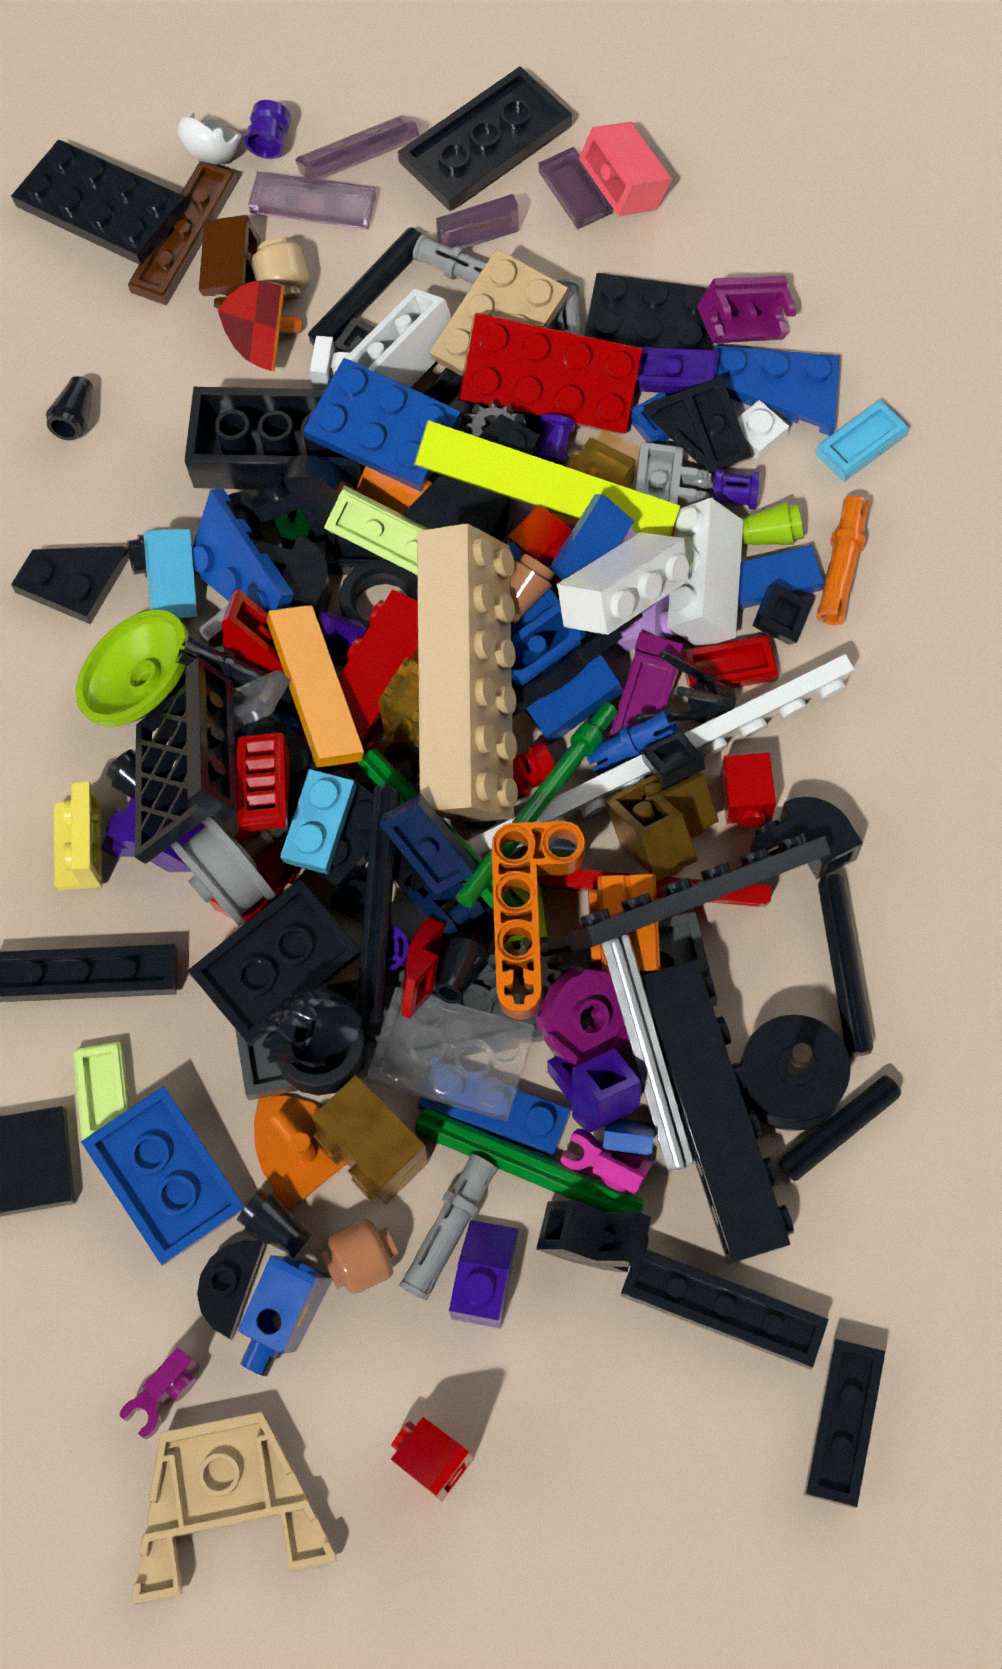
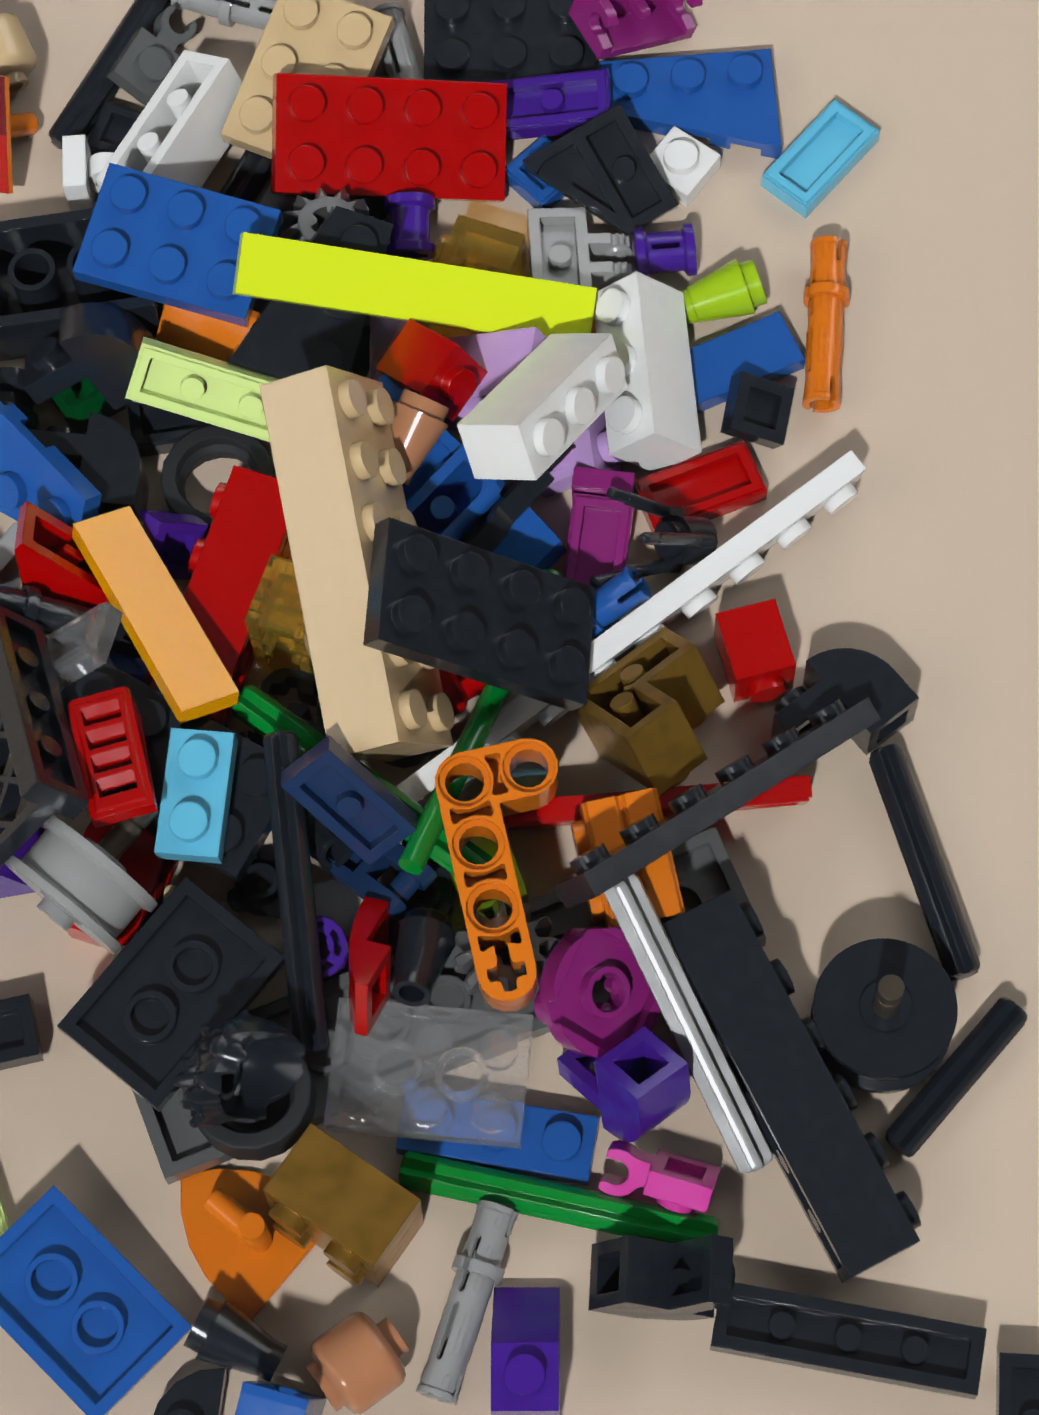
camera: 10 degrees left, 0 degrees up
blue tile [549,494,634,580] -> none
blue tile [603,1119,654,1155] -> none
black tile [641,731,706,789] -> none
none -> dark grey plate [106,5,197,106]
none -> black plate [363,517,595,711]

